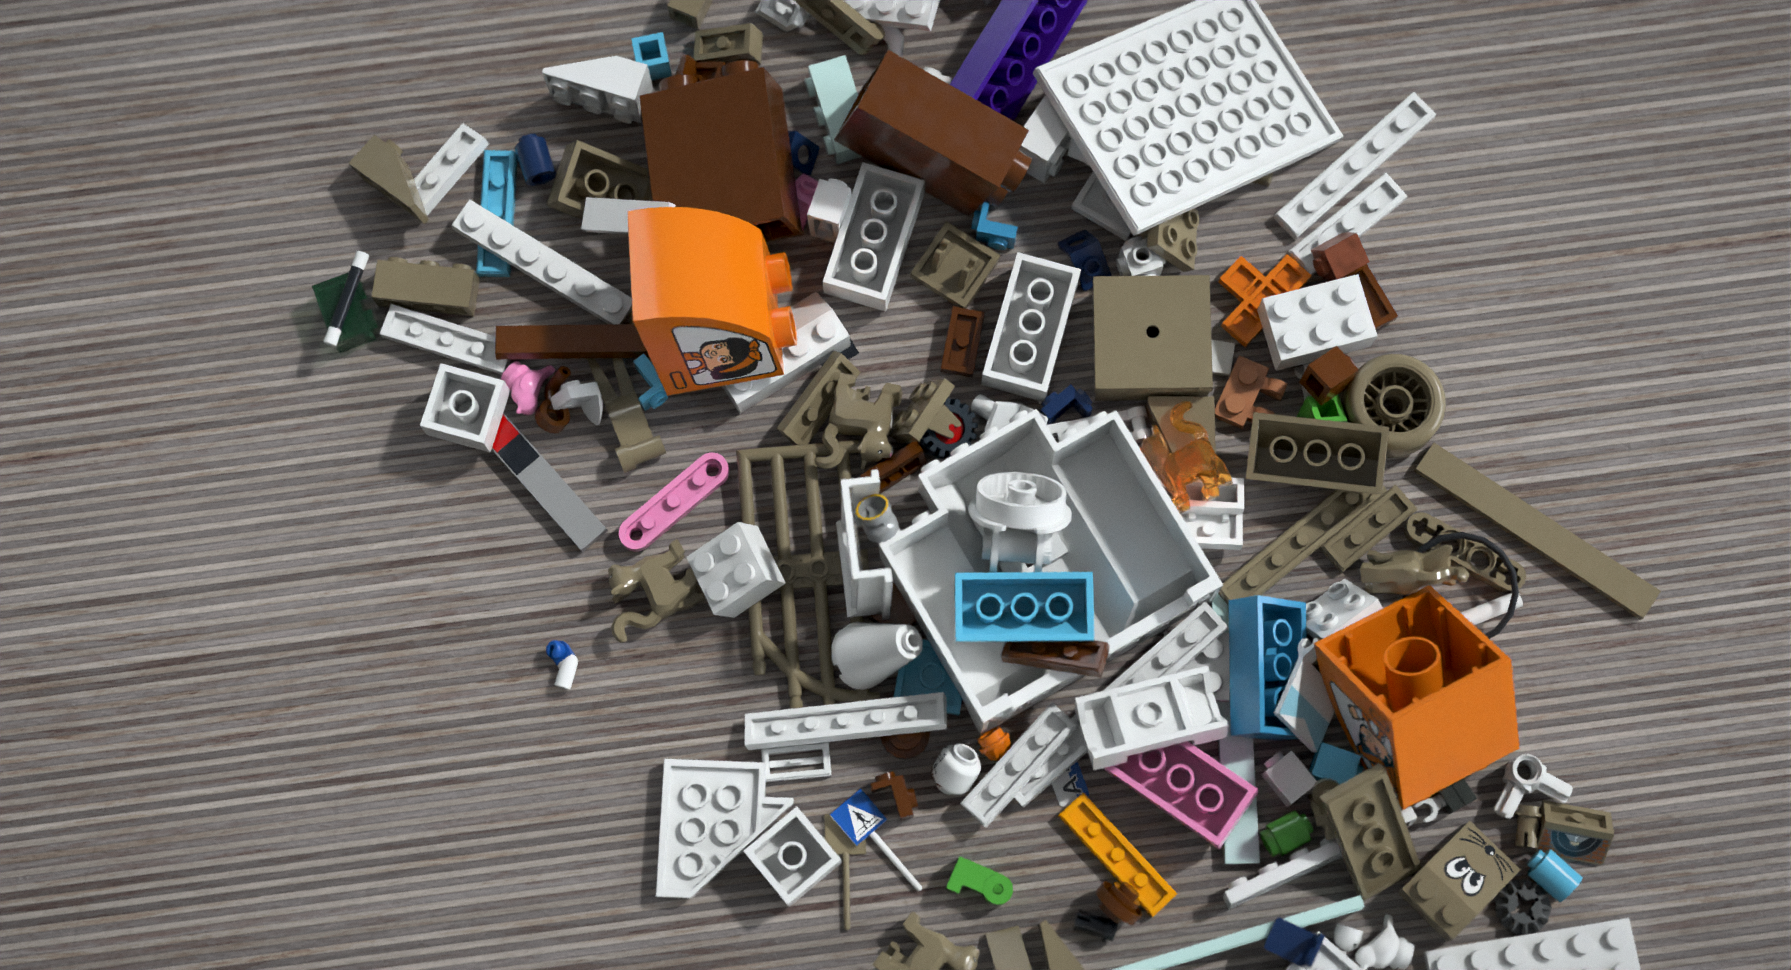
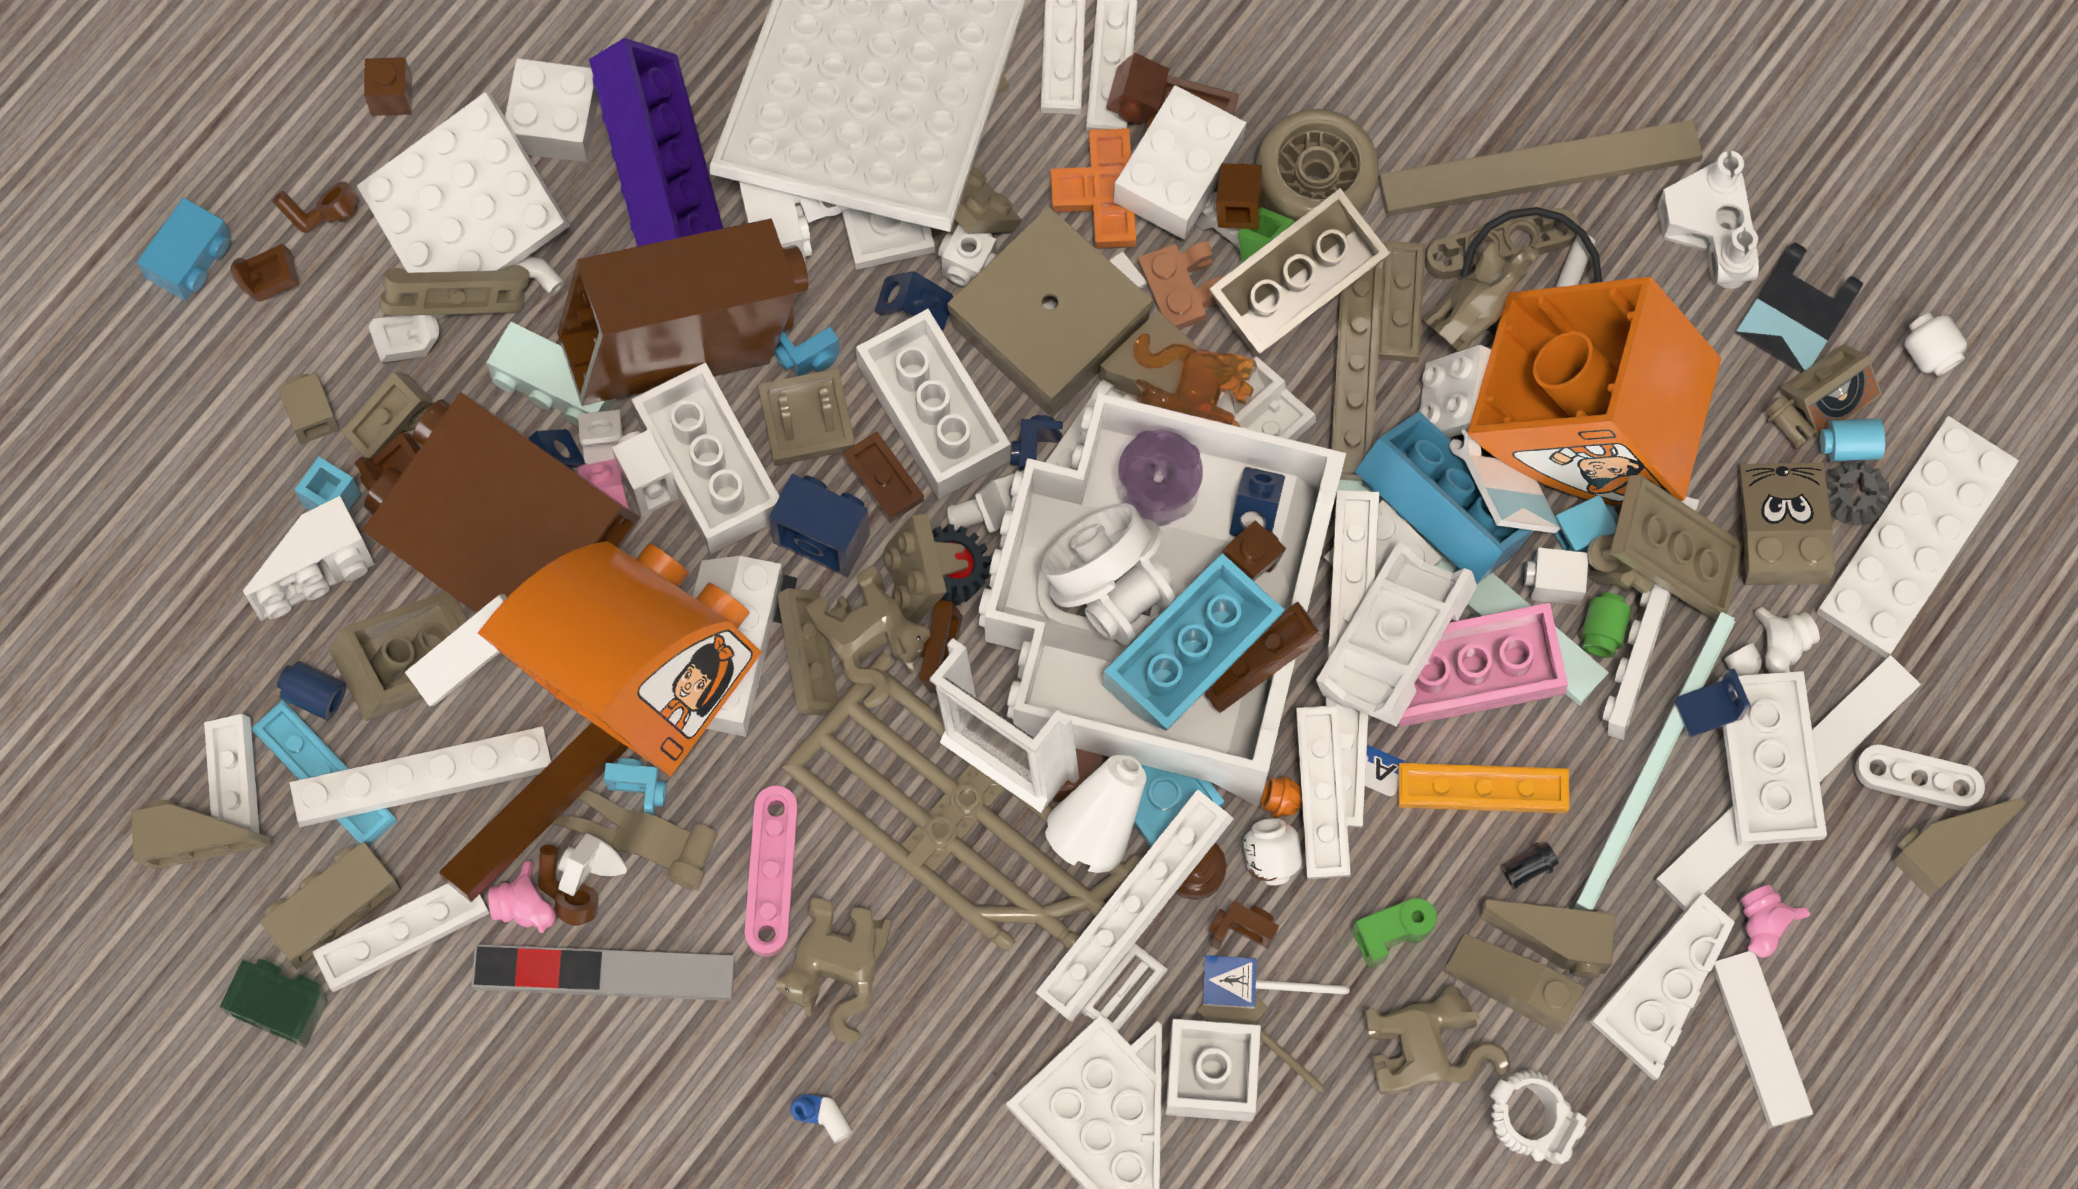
camera: 50 degrees left, 5 degrees down
black bar [323,251,369,347] -> none
white brick [420,363,510,452] -> none
white brick [686,522,786,618] -> none
light grey wheel [856,494,899,543] -> none
reddish brown plate [1095,881,1142,925] -> none
pearl dark grey piece [1413,778,1477,823] -> none
white axle [1494,754,1573,819] -> none
none -> white bracket [578,410,623,464]
none -> dark blue brick [769,474,870,578]
none -> clear purple brick [1116,430,1203,526]
none -> reddish brown bracket [1220,520,1286,581]
none -> dark blue bracket [1229,467,1285,537]
none -> white piece [1657,151,1759,289]
none -> black flag [1735,242,1863,373]
none -> white head [1905,313,1967,376]

